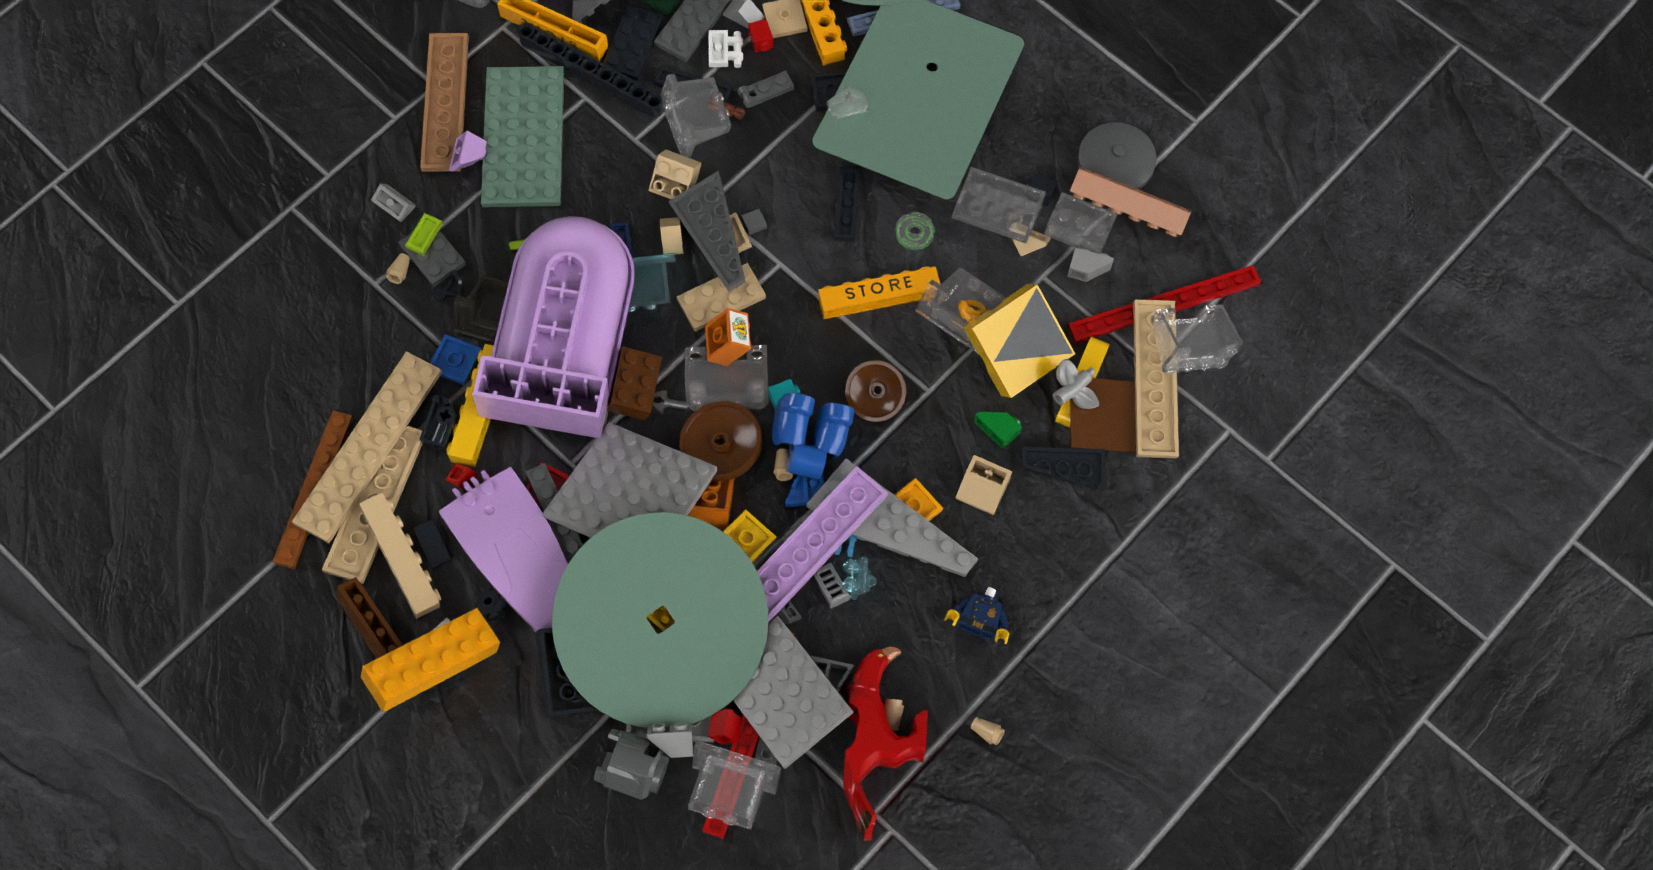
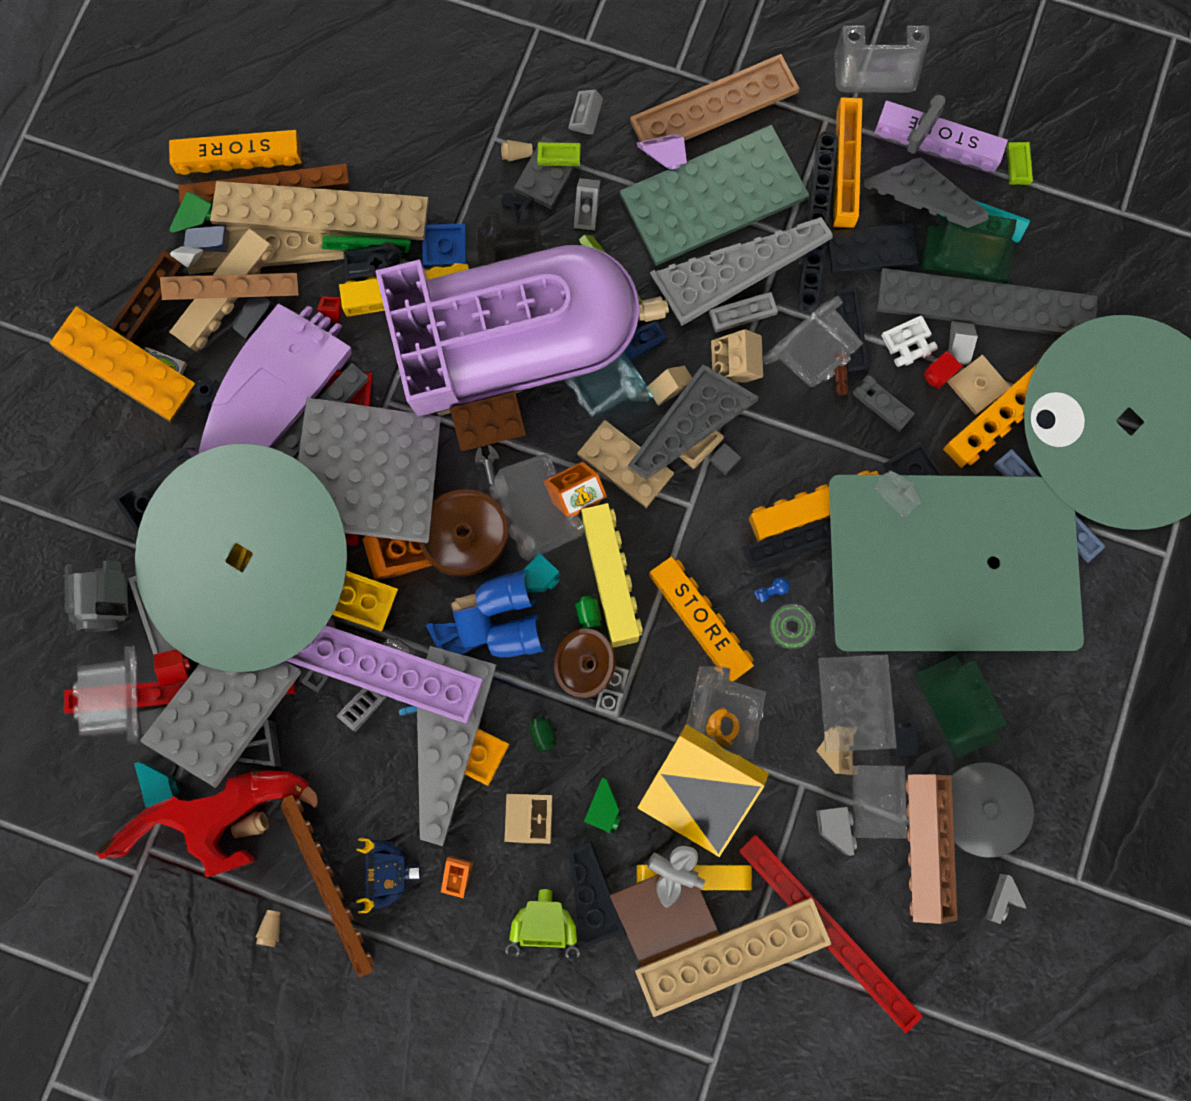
camera: 70 degrees right, 10 degrees up
light grey slope [647,722,693,758] -> none
clear light blue hips [843,557,877,600] -> none
clear windscreen [1151,304,1243,373] -> none
none -> teal slope [134,762,181,808]
none -> medium nougat arch [160,273,298,300]
none -> light orange brick [169,130,302,175]
none -> green slope [169,191,213,232]
none -> white slope [170,247,204,267]
none -> slope [184,226,229,252]
none -> dark orange plate [281,795,374,978]
none -> green slope [321,234,411,253]
none -> orange slope [441,856,474,898]
none -> lime torso [506,889,580,959]
none -> dark green brick [528,716,557,752]
none -> light grey slope [574,178,601,230]
none -> green brick [575,596,602,629]
none -> light yellow brick [581,503,643,648]
none -> light grey slope [595,666,629,716]
none -> tan brick [639,296,669,322]
none -> light grey wing [650,217,833,326]
none -> light grey plate [709,292,778,333]
none -> light orange brick [749,470,878,542]
none -> blue arm [754,577,790,602]
none -> clear green windscreen [914,655,1007,758]
none -> light grey slope [985,874,1026,924]

